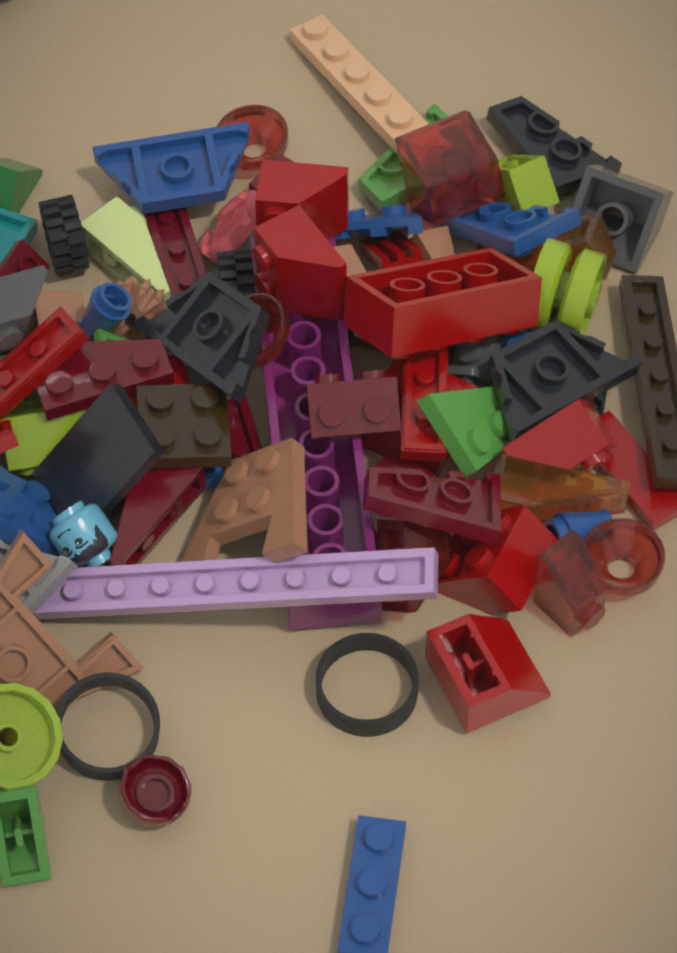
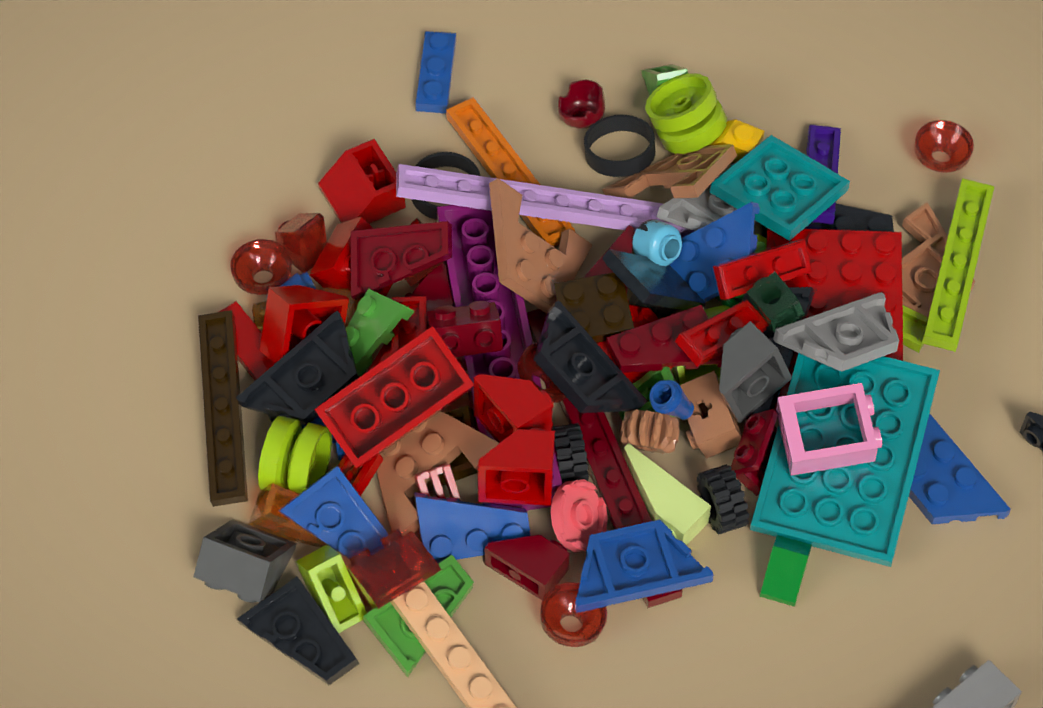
camera: 175 degrees right, 0 degrees up
none -> orange plate [446,97,575,247]

